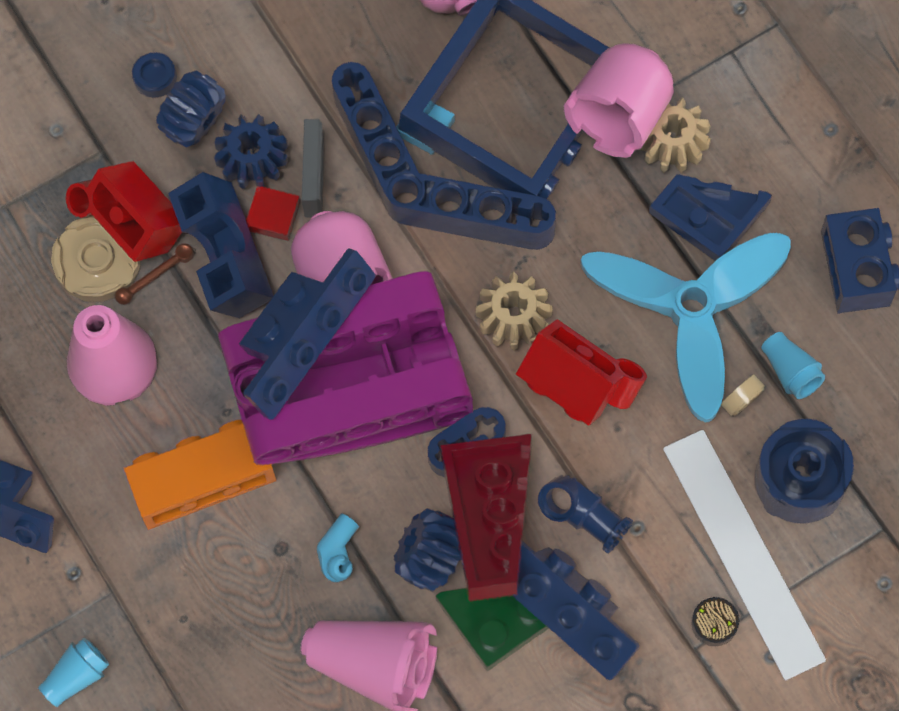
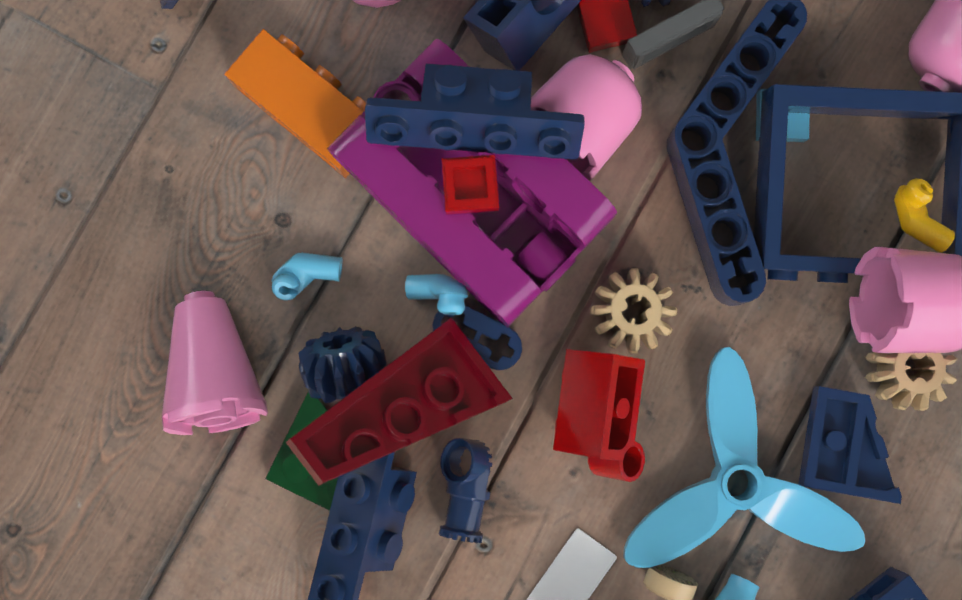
camera: 60 degrees right, 15 degrees up
medium azure cone [38,638,109,707] -> none
none -> medium azure arm [405,274,468,315]
none -> red tile [441,155,499,214]
none -> yellow arm [894,178,955,253]

